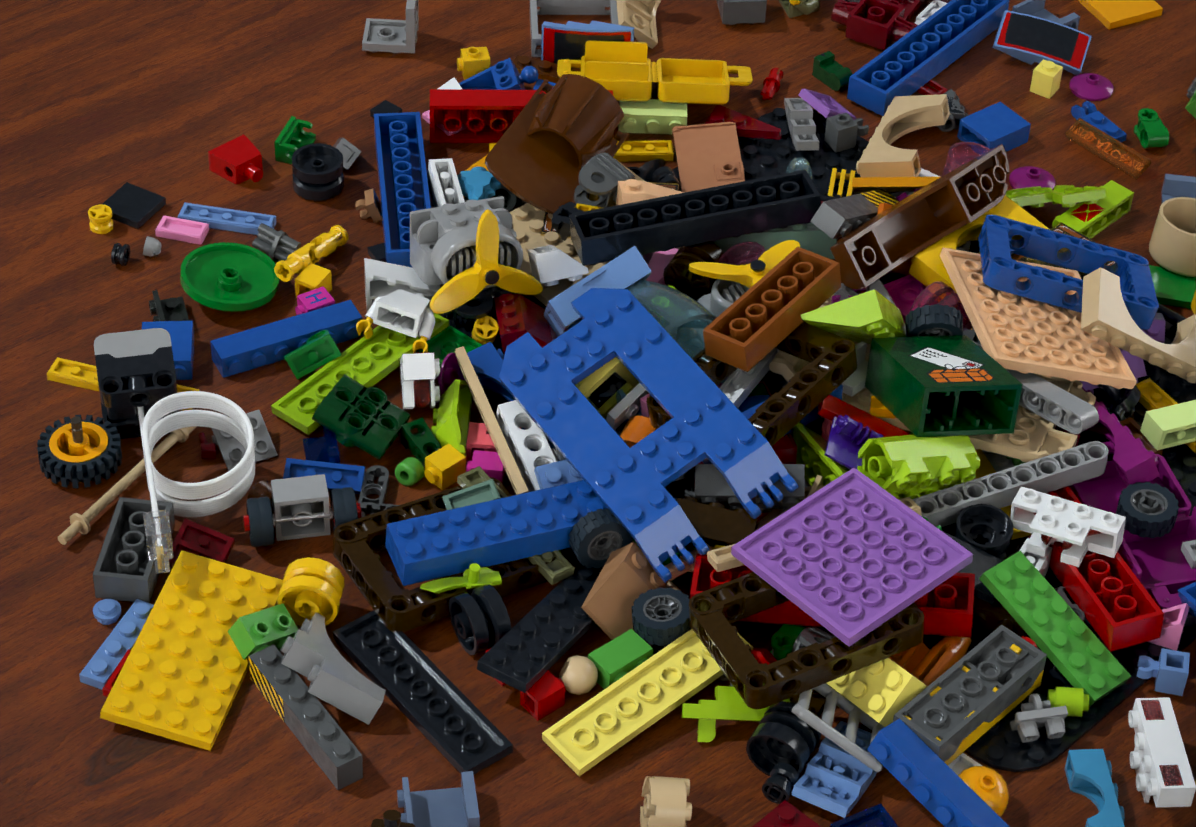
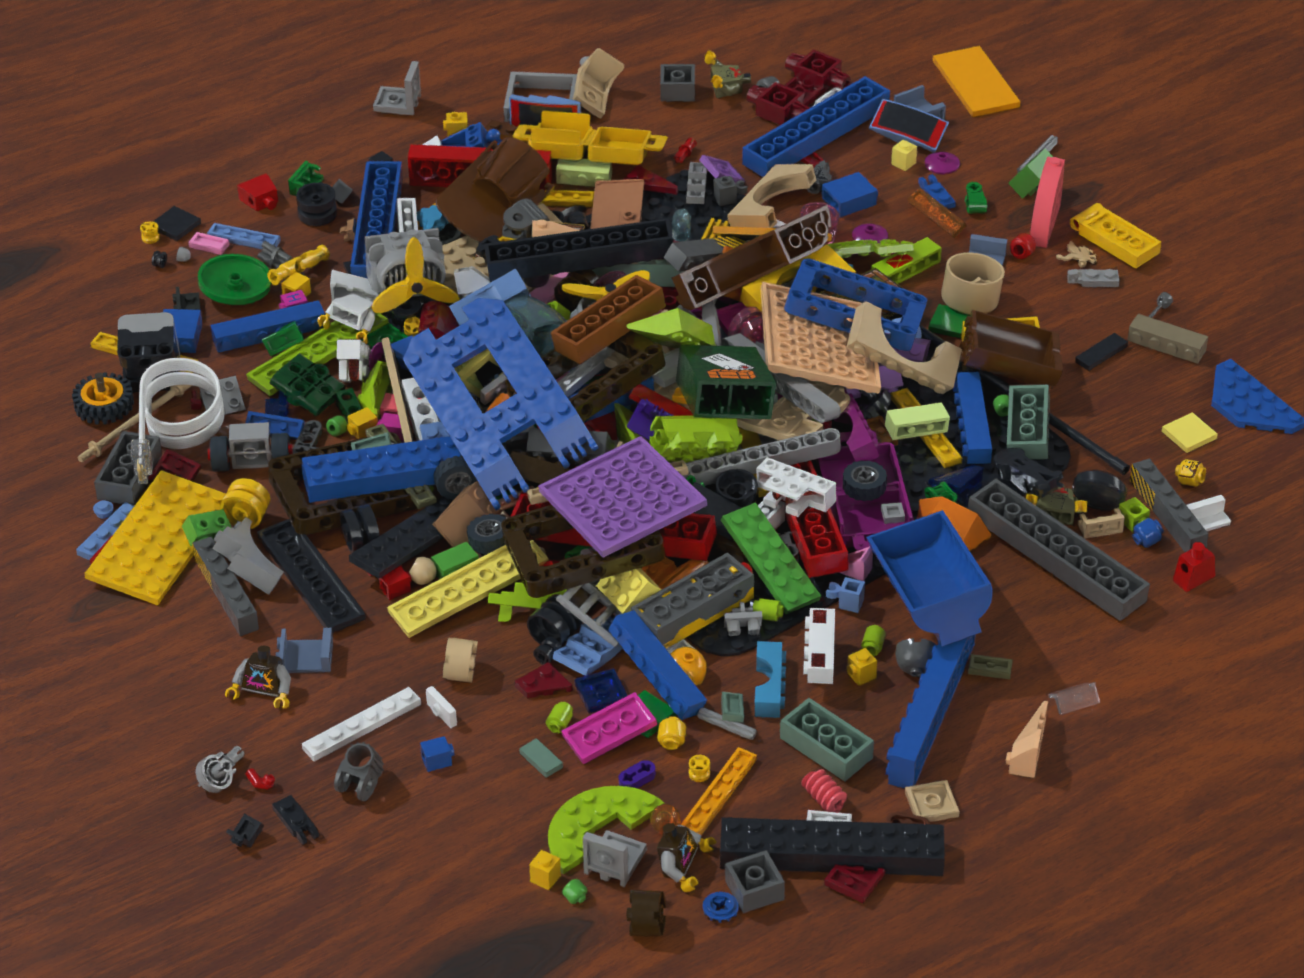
camera: 10 degrees right, 0 degrees up
lime piece [420,563,502,593] -> none
dark green leg [812,51,852,91] -> none
black wheel [905,304,964,337] -> none

